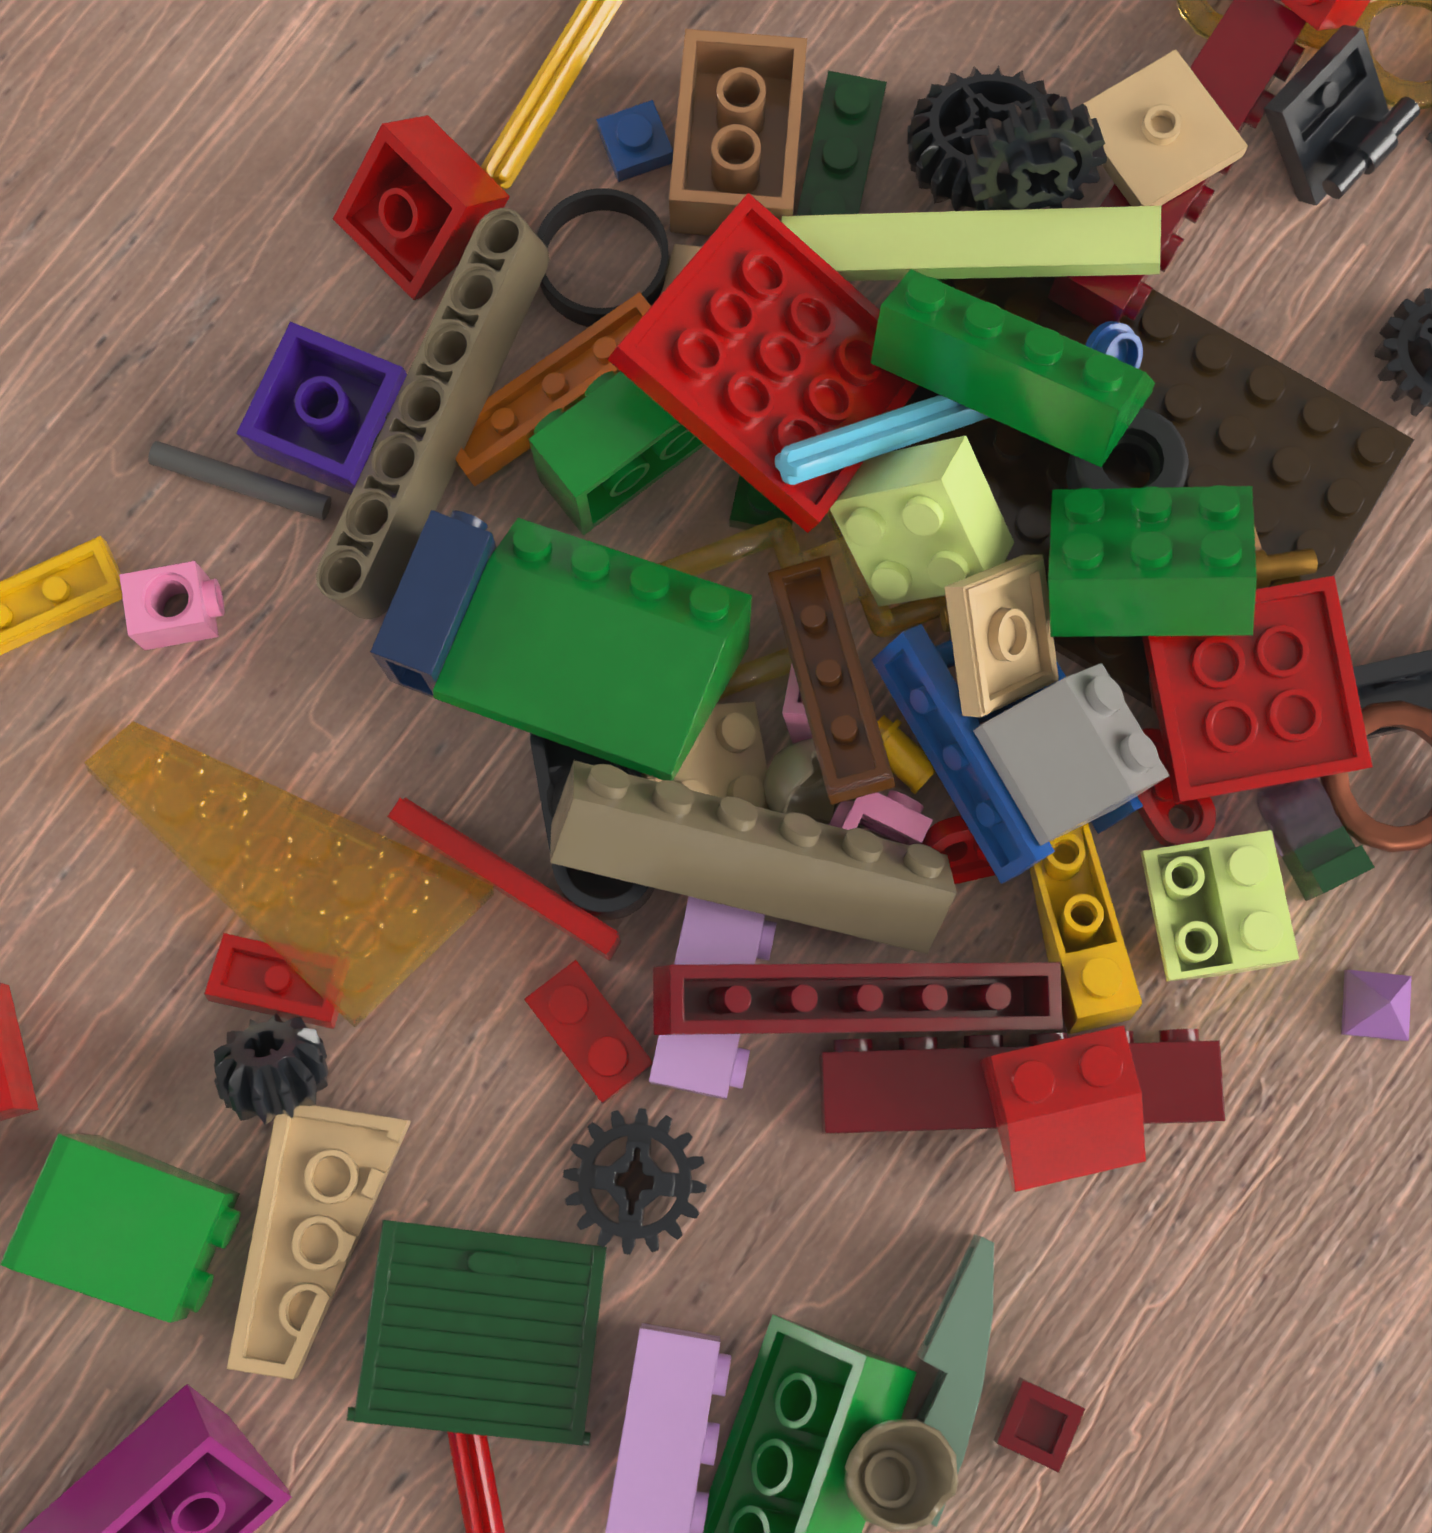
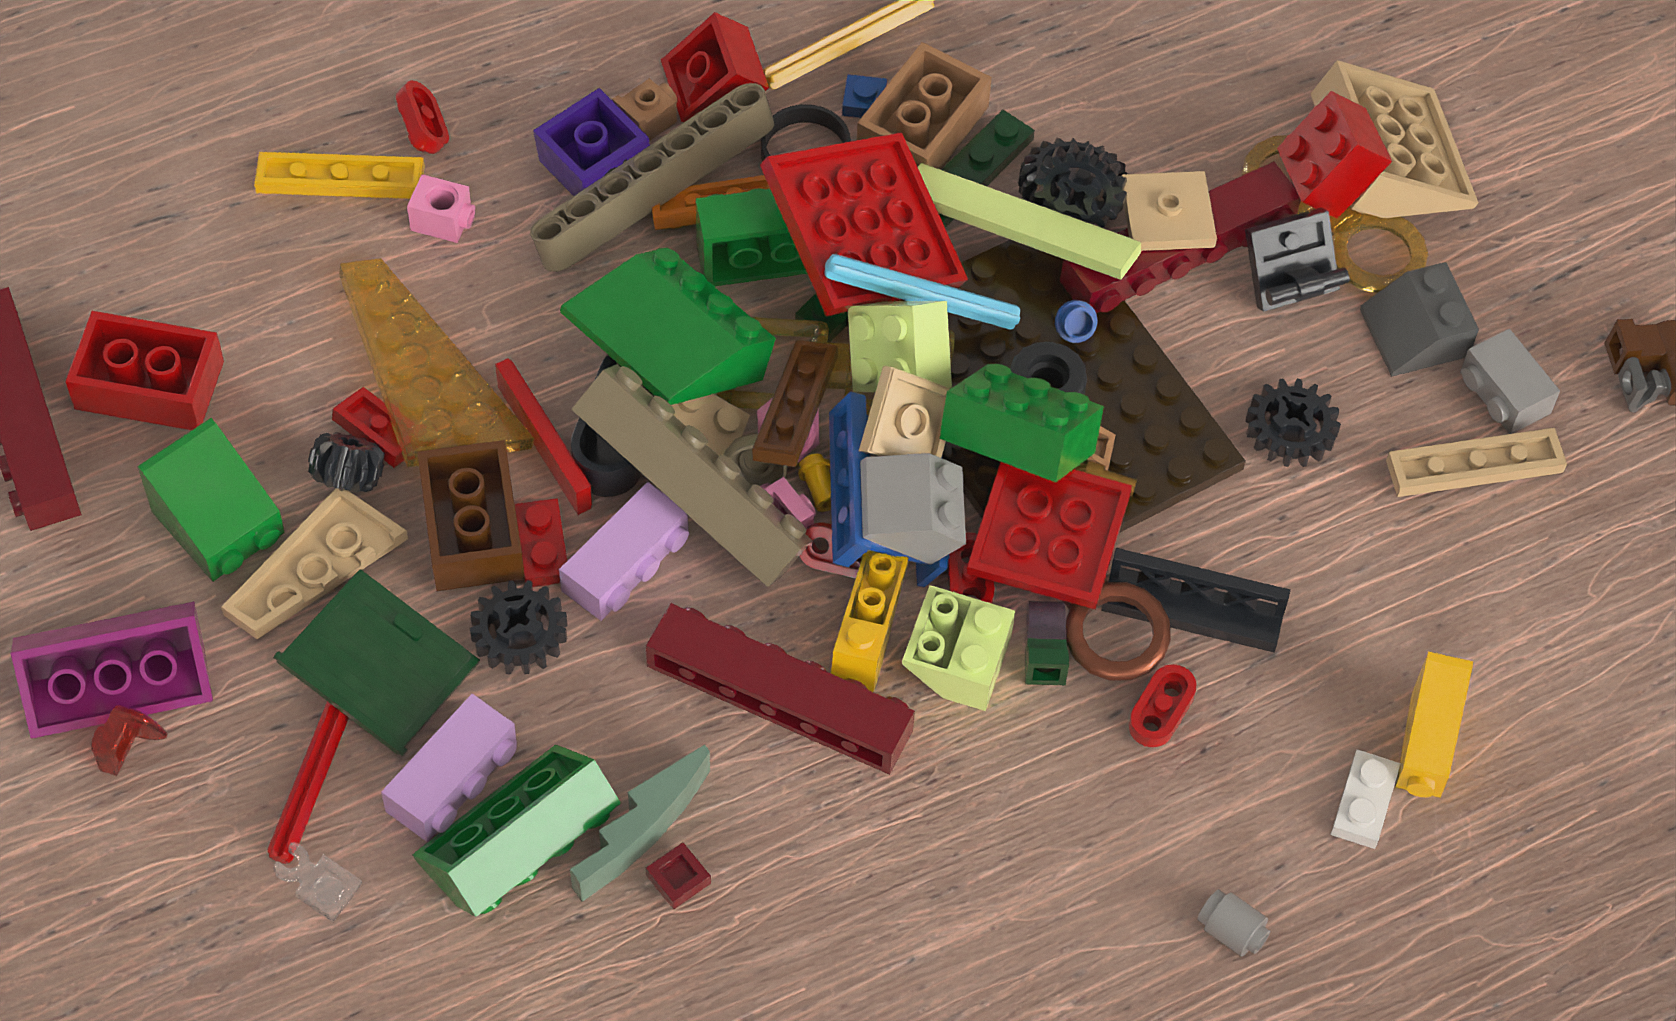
camera: 25 degrees right, 20 degrees down
dark grey bar [148,441,332,520] -> none
dark blue brick [370,510,497,698] -> none
dark red brick [653,962,1063,1035] -> none
dark tan hair [844,1419,958,1532] -> none
green slope [871,269,1155,467] -> none
red slope [981,1025,1146,1192] -> none
medium lavender slope [1341,970,1412,1041] -> none
none -> red plate [396,80,449,154]
none -> reddish brown brick [417,440,525,592]
none -> medium nougat brick [612,78,677,142]

